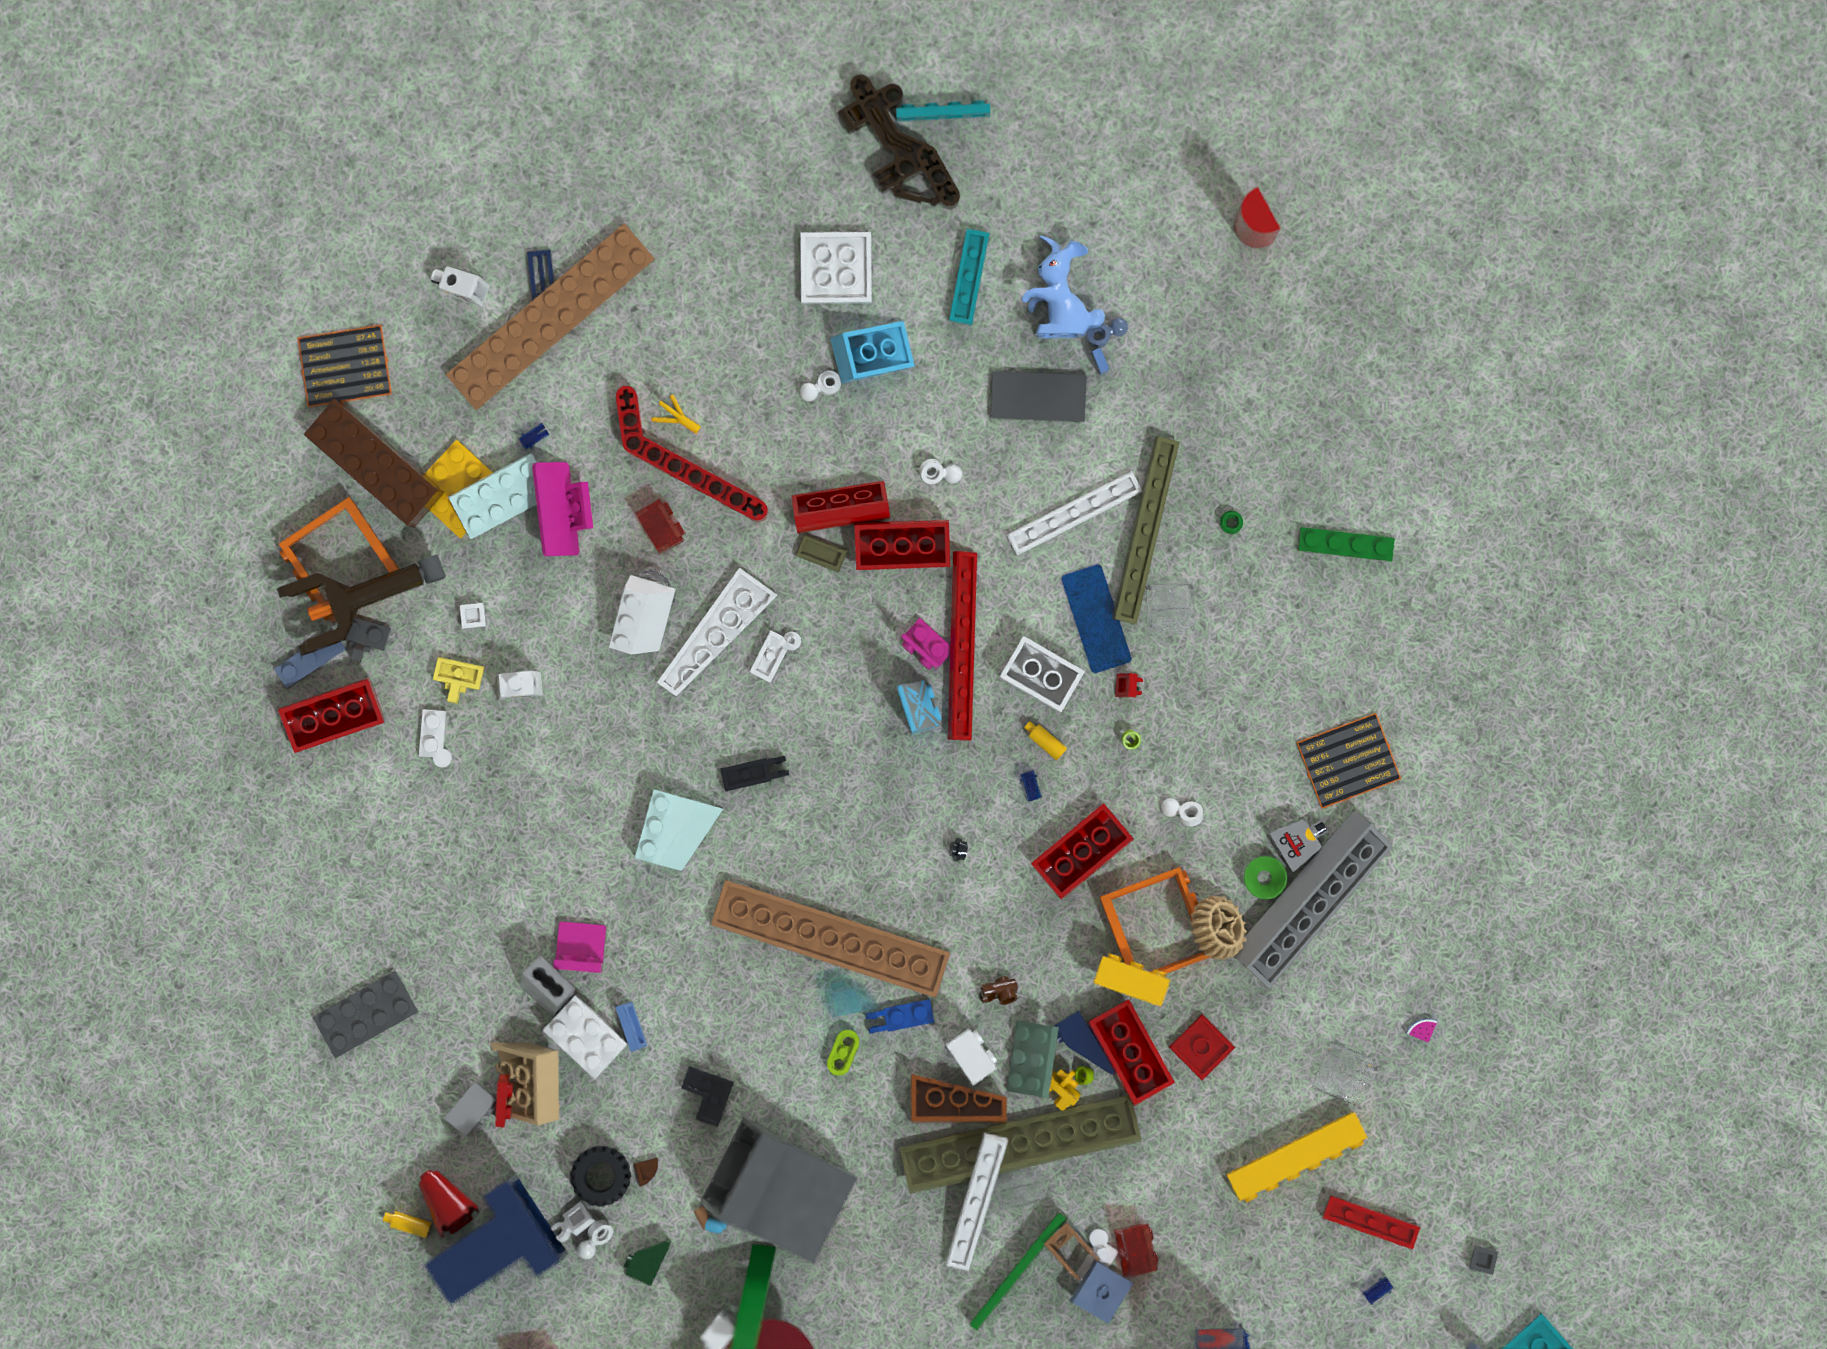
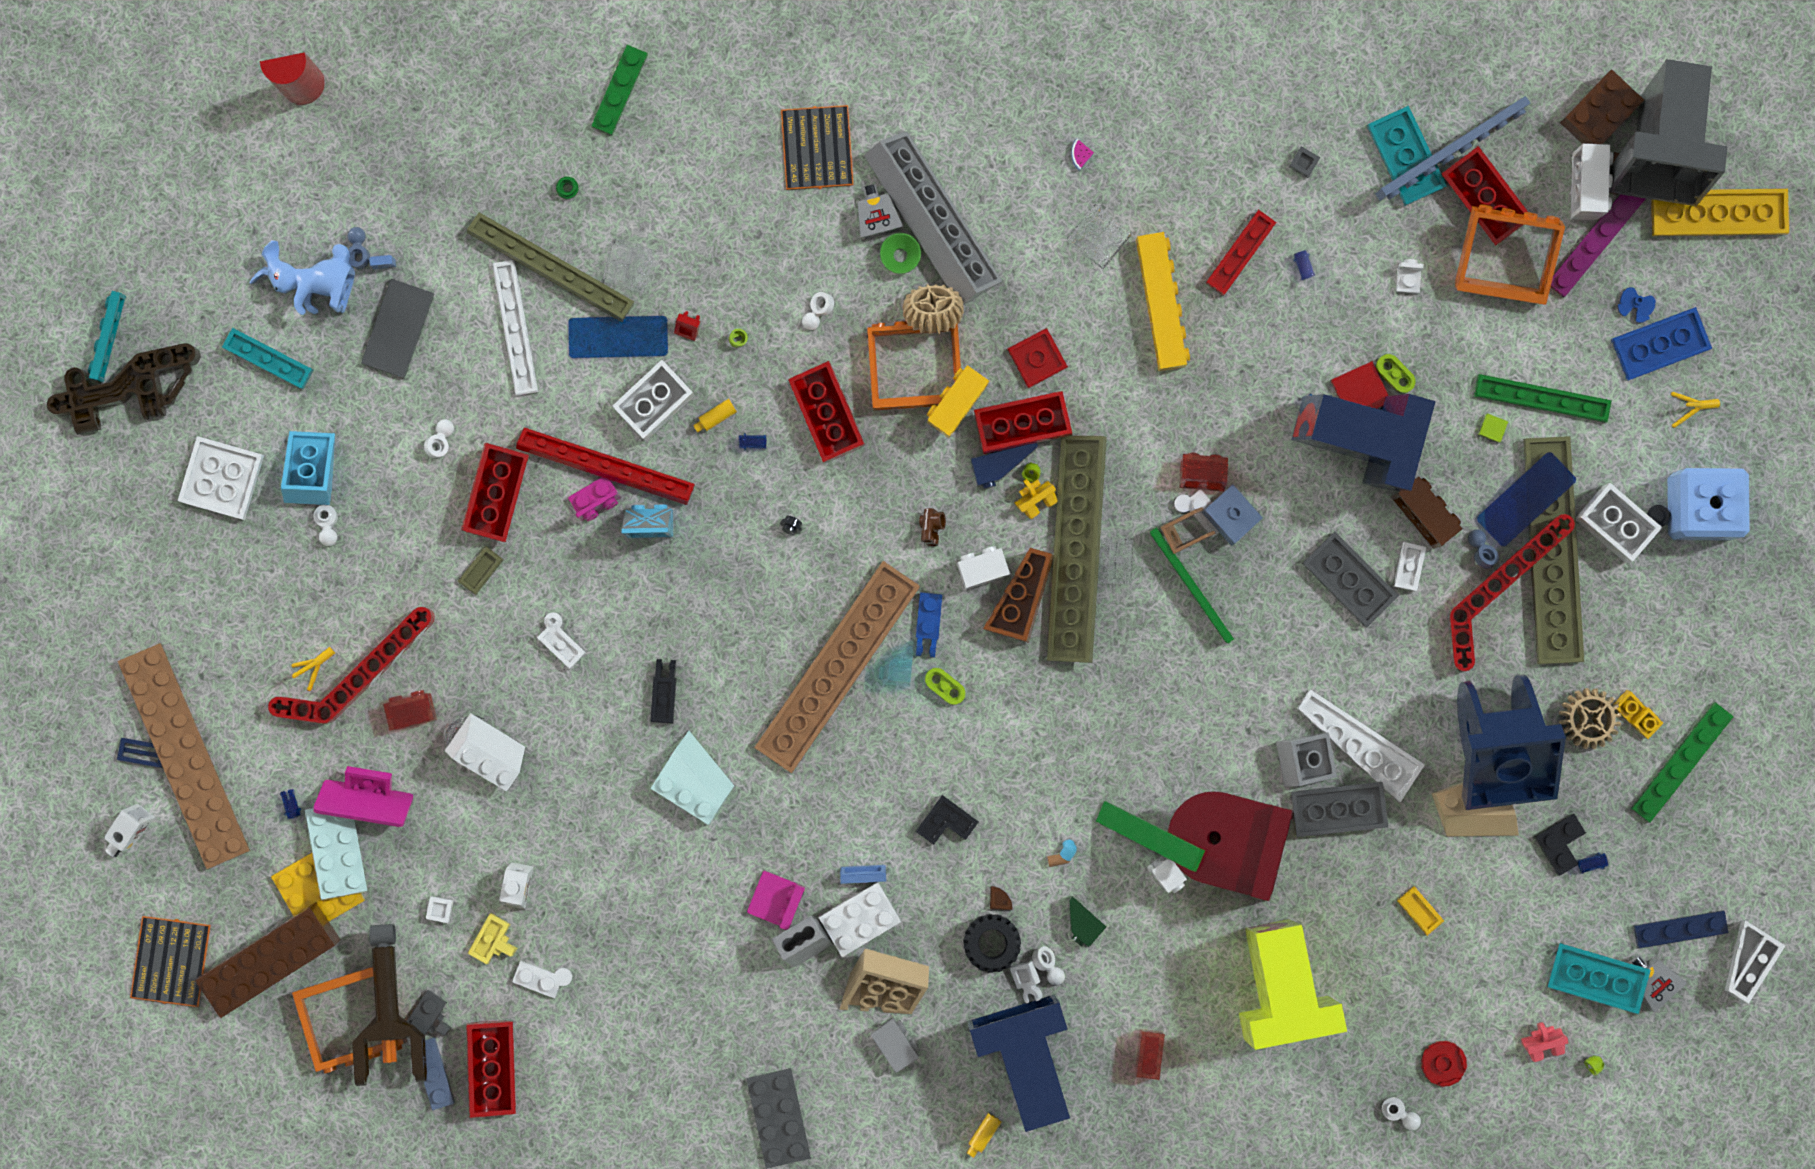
camera: 75 degrees left, 0 degrees up
red cone [418,1170,480,1238] -> none
red plate [495,1074,513,1128] -> none
white wing [657,568,778,697] -> none
dark grey piece [700,1117,857,1264] -> none
red brick [791,481,890,533] -> none
white tile [945,1133,1008,1271] -> none
sand green plate [1007,1021,1059,1098] -> none

